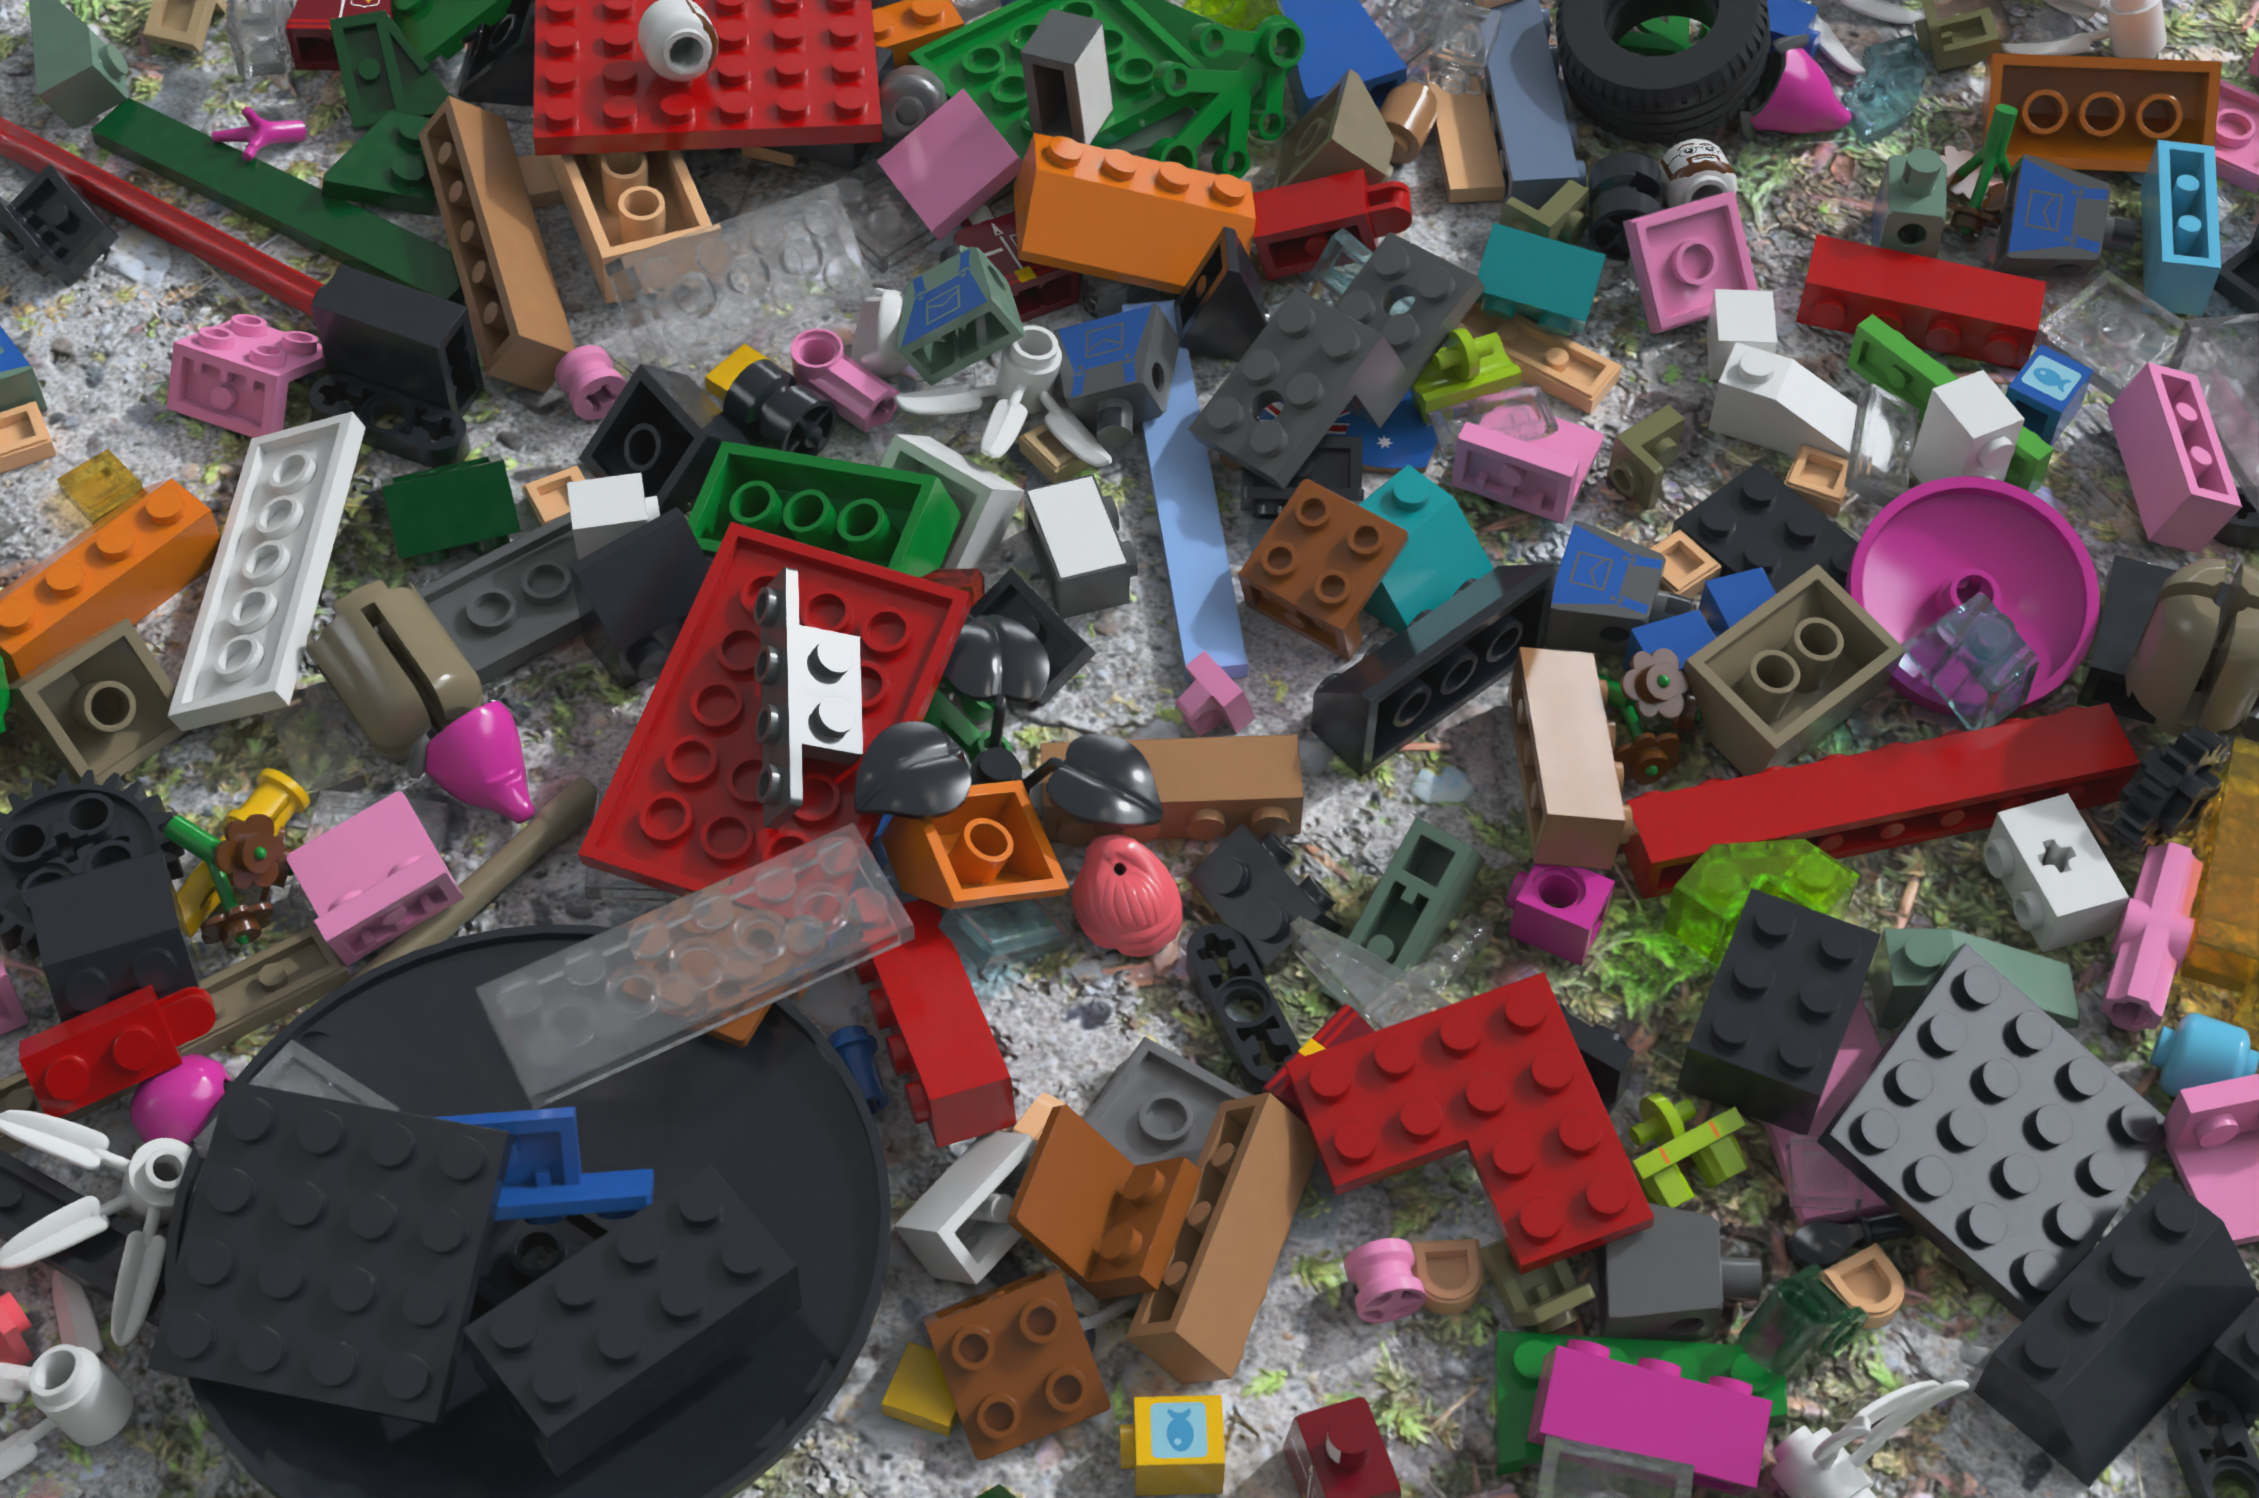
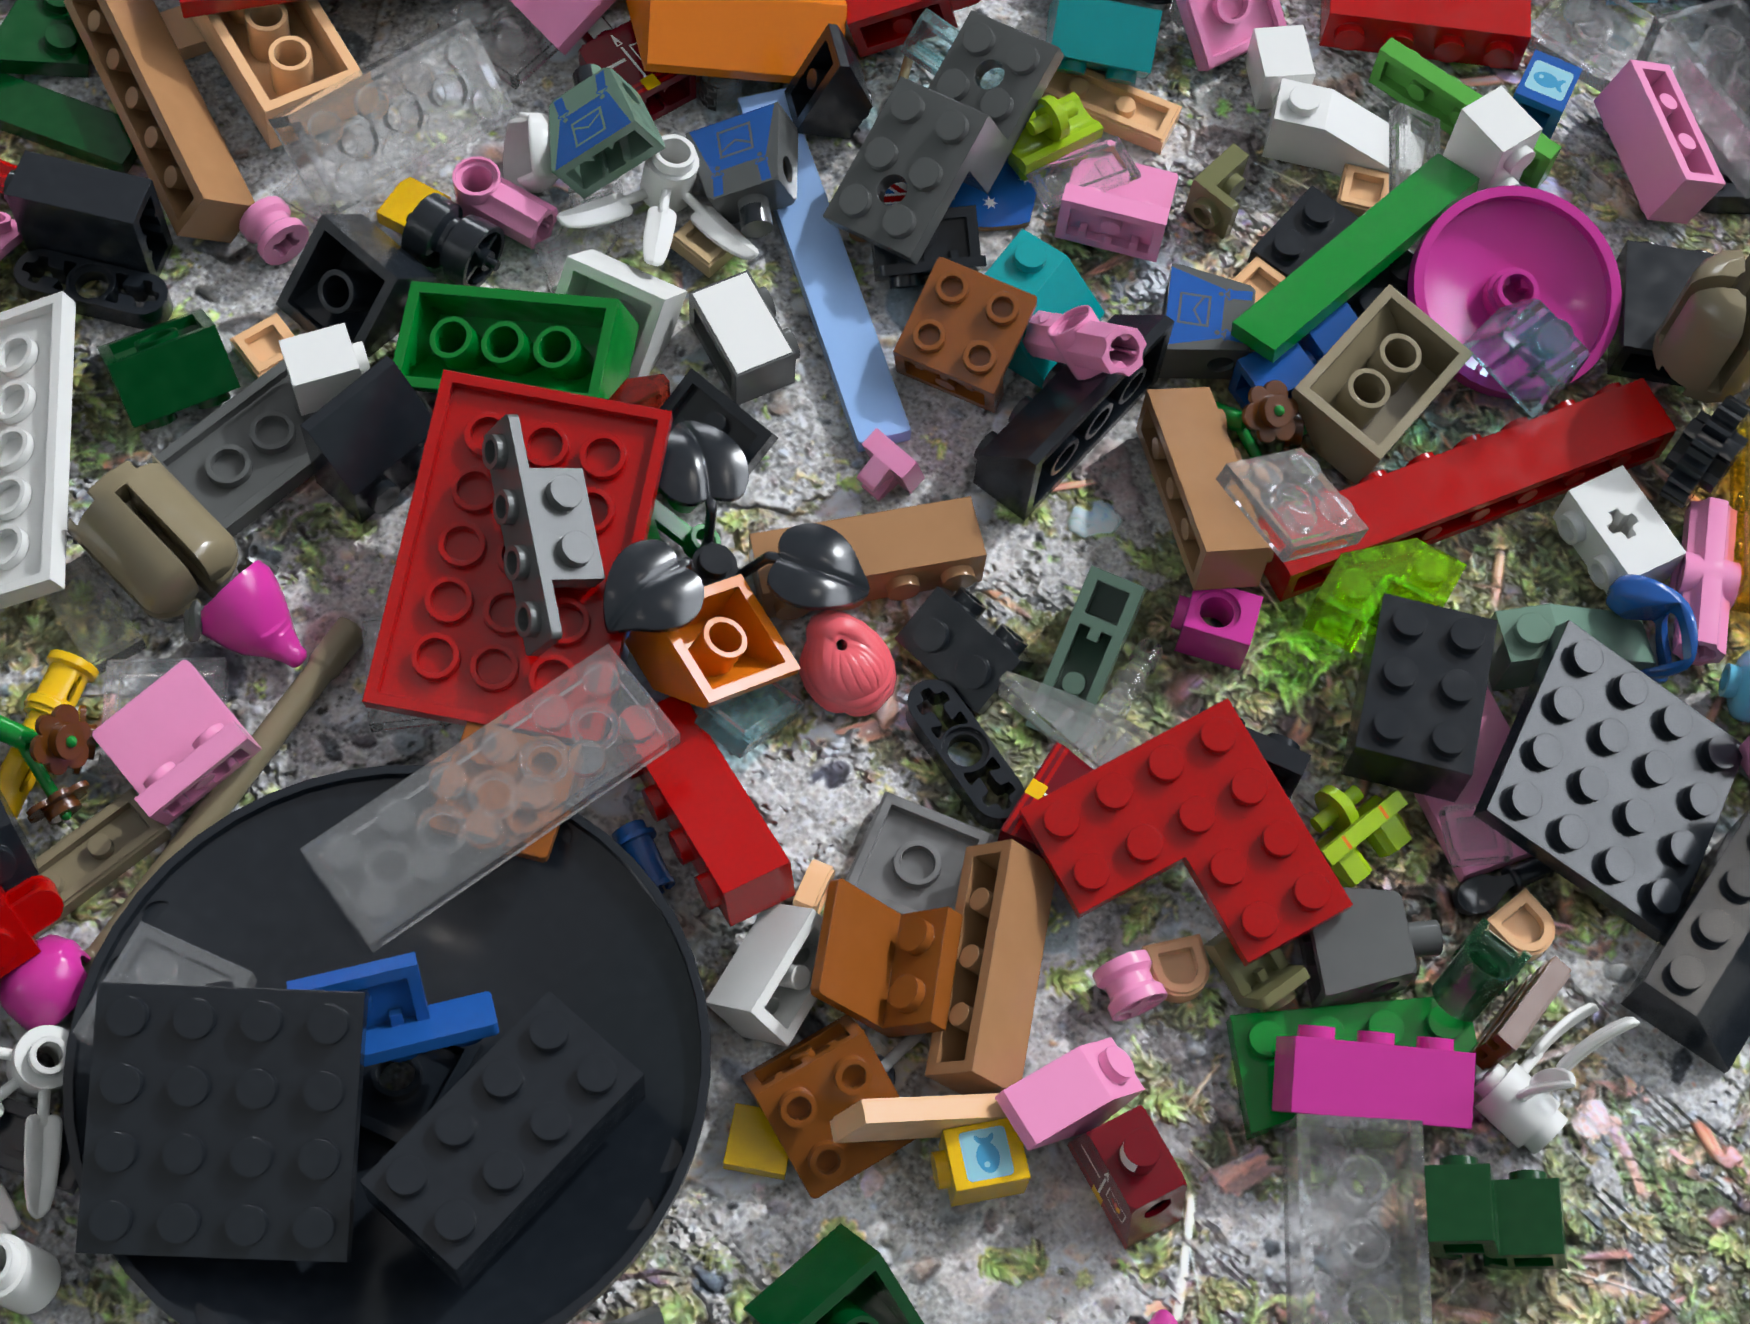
camera: 15 degrees left, 10 degrees up
none -> light nougat tile [830,1093,1007,1143]
none -> bright pink slope [995,1037,1145,1151]
none -> bright pink piece [1022,305,1147,380]
none -> clear plate [1216,448,1369,562]
none -> green tile [1231,153,1480,363]
none -> tile [1469,956,1572,1070]
none -> blue piece [1606,574,1698,684]

